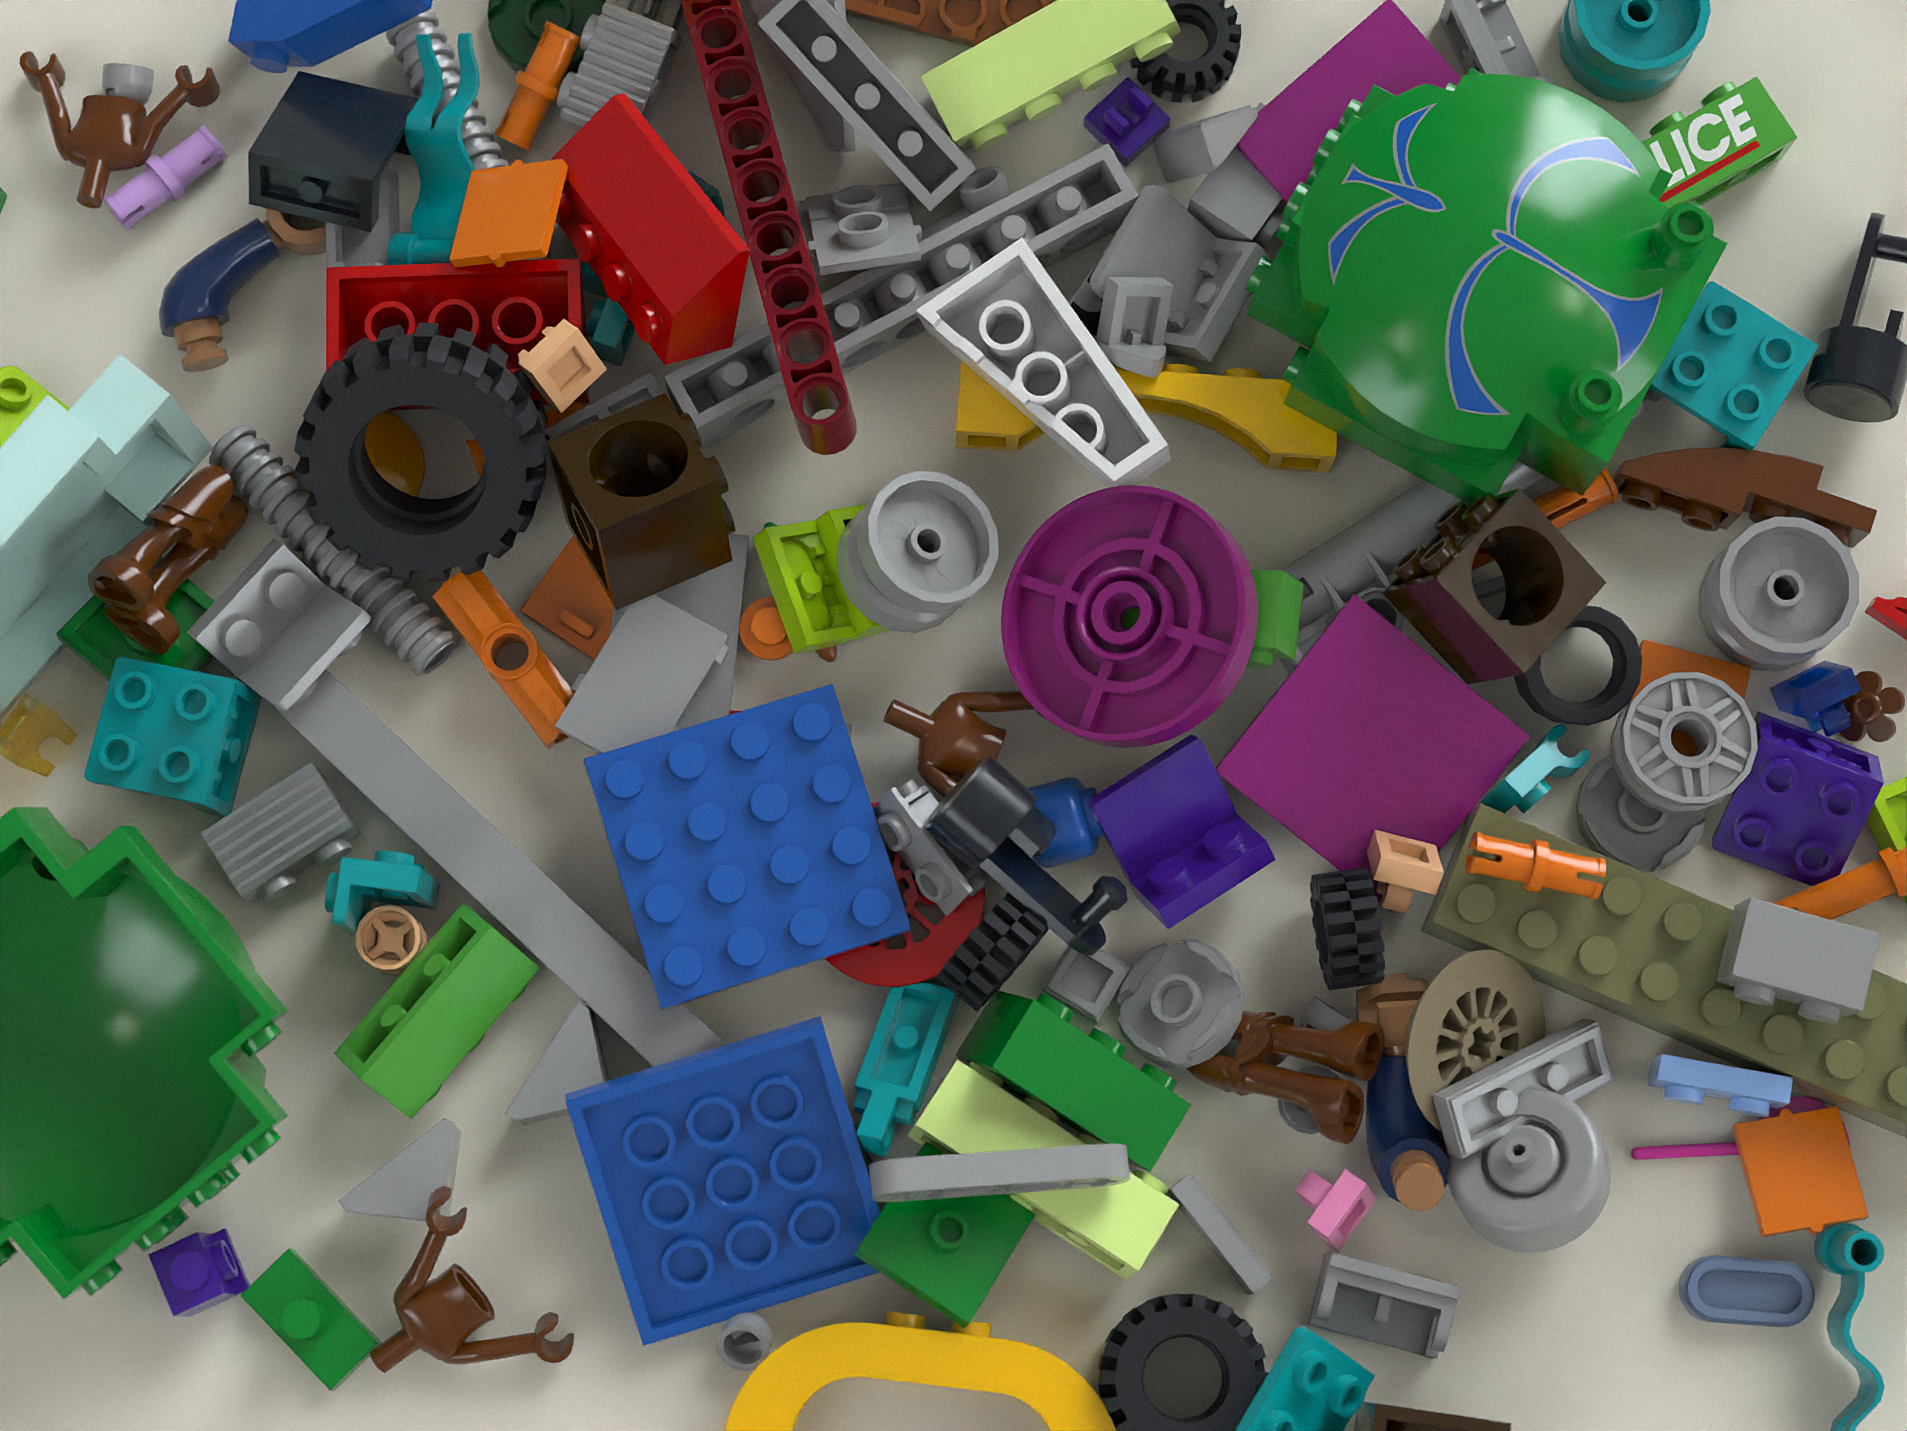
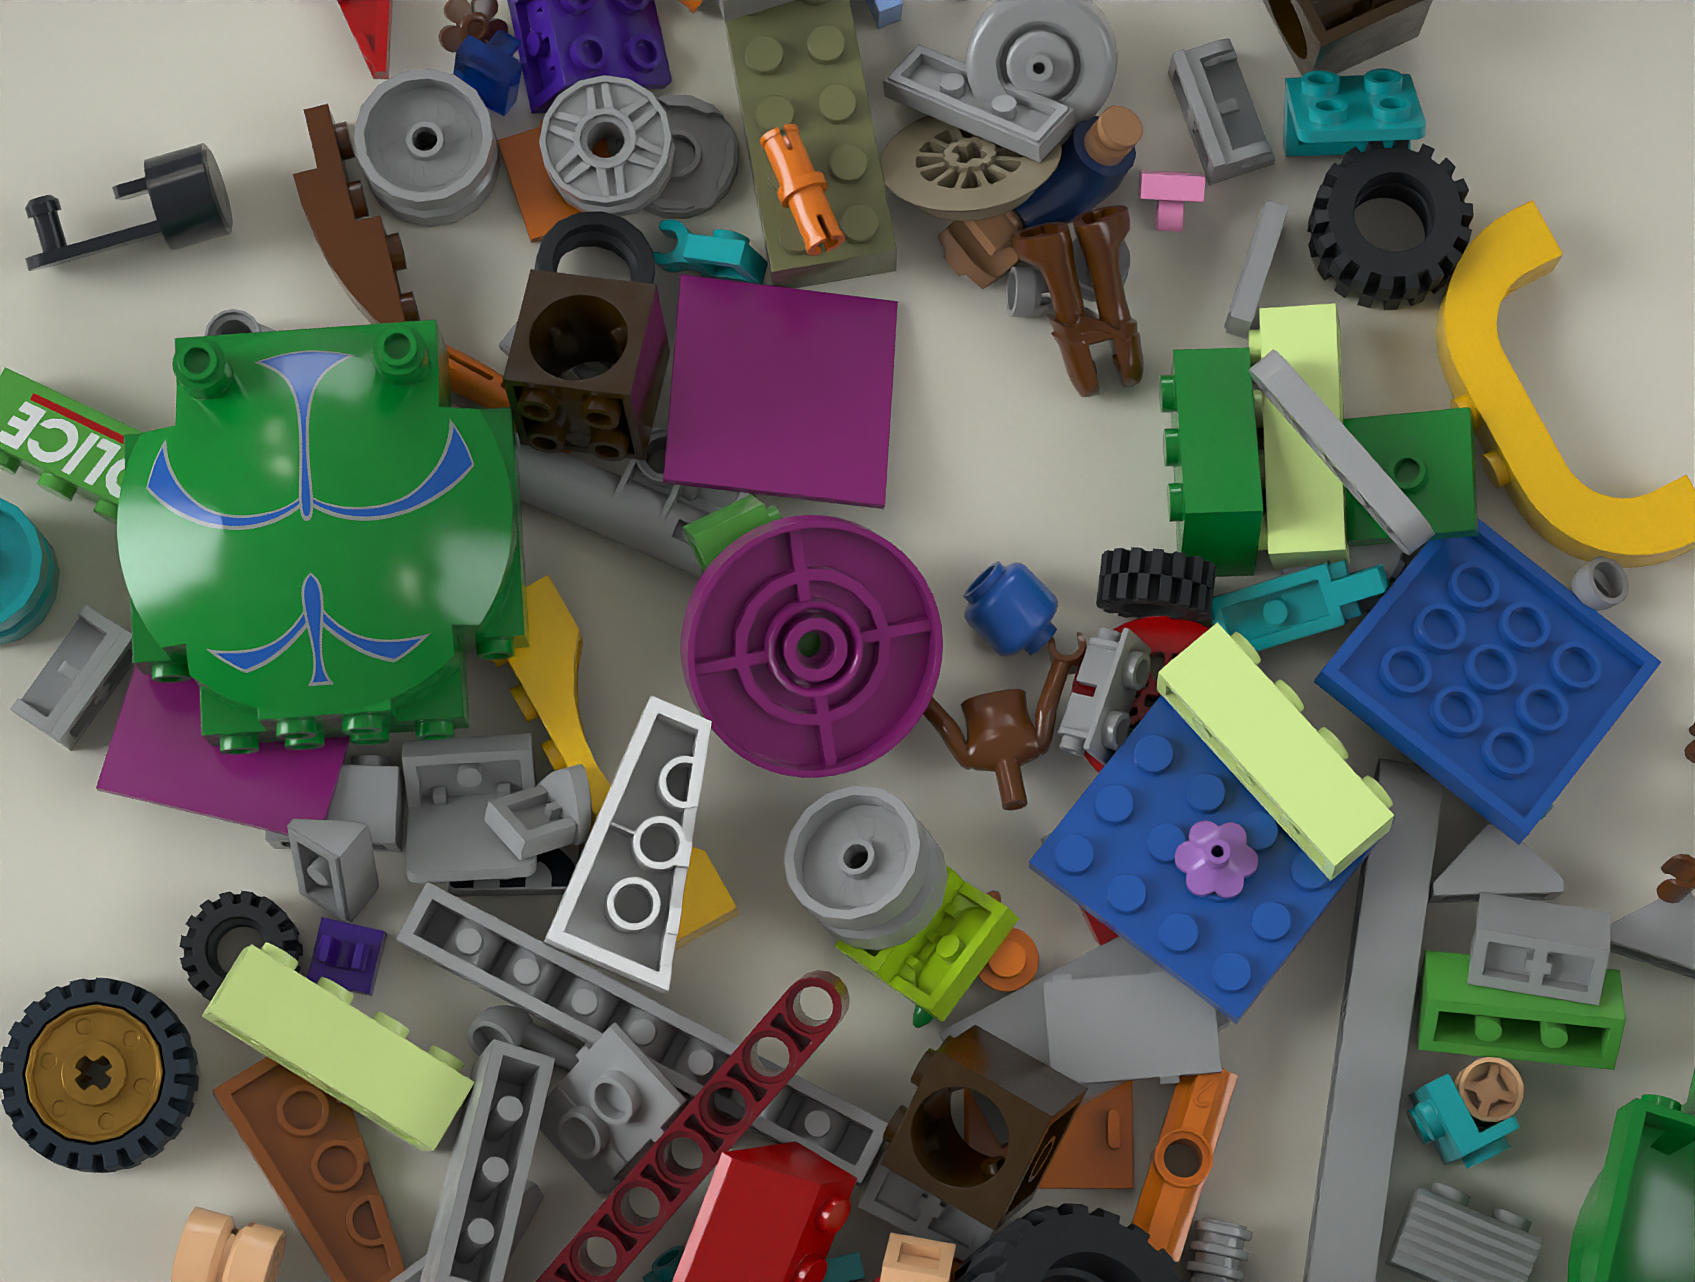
camera: 120 degrees left, 0 degrees up
black piece [925,755,1127,955] -> none
light grey tile [1042,946,1131,1024] -> none
dark purple bracket [1088,734,1276,929] -> none
light grey tile [1117,939,1245,1068] -> none
black tyre [1310,867,1385,990] -> none
light nougat tile [1367,830,1444,914] -> none
teal bracket [1649,281,1819,451] -> none
none -> yellowish green brick [1157,622,1394,881]
none -> medium lavender plant [1174,820,1258,899]
none -> light grey hinge [1467,892,1611,1006]

